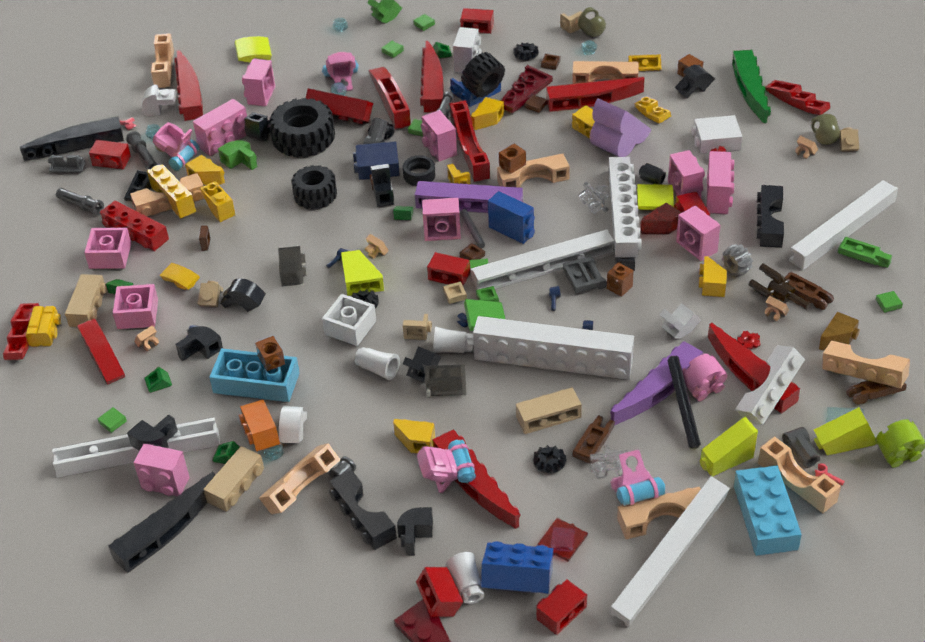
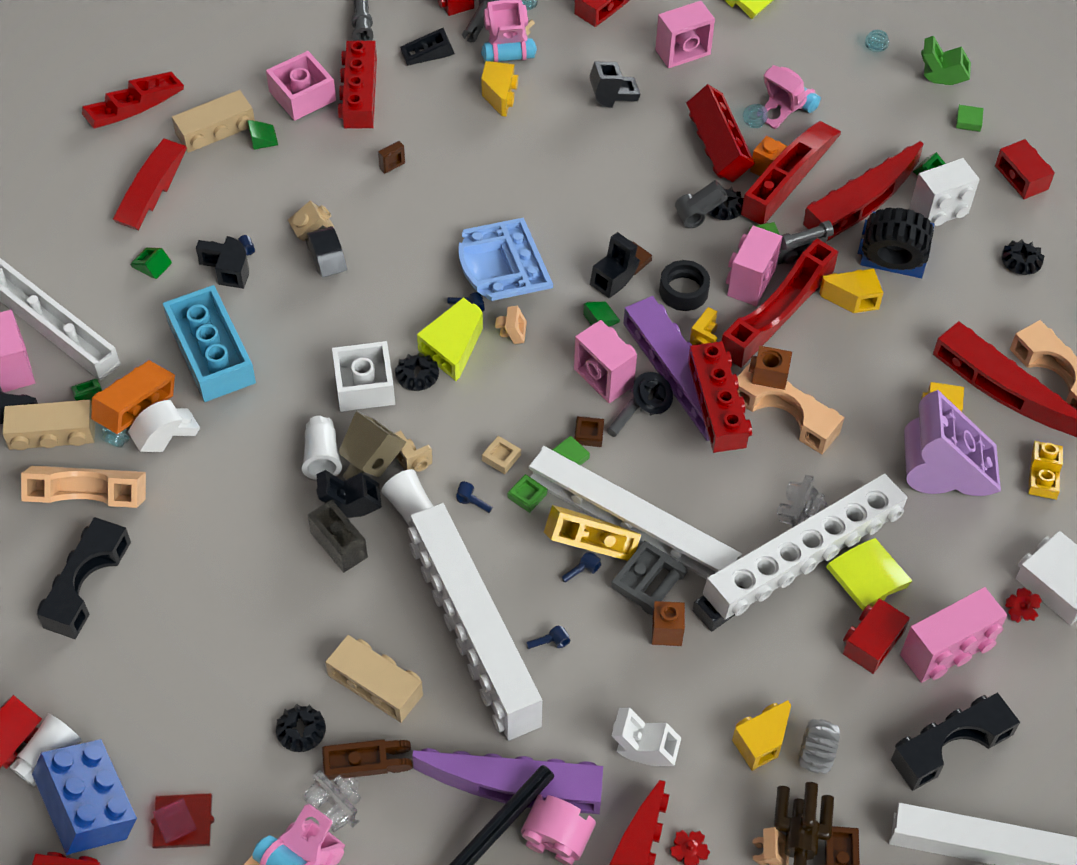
camera: 50 degrees right, 10 degrees up
yellow brick [26,306,61,347] -> none
bright green tile [97,407,127,433] -> none
bright pink brick [113,284,158,329] -> none
black brick [127,414,178,451] -> none
light nougat arch [130,173,205,217] -> none
light nougat tile [134,325,159,351] -> none
yellow arch [147,164,196,219] -> none
yellow slope [160,263,200,290] -> none
bright pink brick [193,99,247,156] -> none
yellow slope [200,181,235,222] -> none
bright green brick [218,140,257,170] -> none
dark orange brick [255,336,285,371] -> none
black tyre [269,98,335,158] -> none
clear smoke brick [278,246,307,287] -> none
black tyre [291,165,337,210] -> none
dark grey bush [329,456,357,479] -> none
dark blue brick [353,141,400,180] -> none
bright green tile [381,41,404,58] -> none
yellow slope [393,419,435,454] -> none
black brick [397,507,433,556] -> none
bright pink piece [417,440,476,493] -> none
red brick [427,252,470,286] -> none
red slope [432,429,520,529] -> none
bright green tile [464,299,505,331] -> none
blue brick [488,191,535,244] -> none
dark red wing [501,65,553,114] -> none
reddish brown tile [525,95,547,113] -> none
reddish brown tile [541,54,561,70] -> none
black brick [639,163,666,184] -> none
clear red slope [640,203,682,235] -> none
bright pink brick [668,150,705,198] -> none
bright pink brick [676,206,720,261] -> none
none -> dark tan torso [339,411,406,479]
none -> light blue slope [459,217,553,301]
none -> yellow slope [544,505,641,561]
none -> black gear [630,372,673,416]
none -> red brick [688,341,752,453]
none -> orange brick [750,135,788,176]

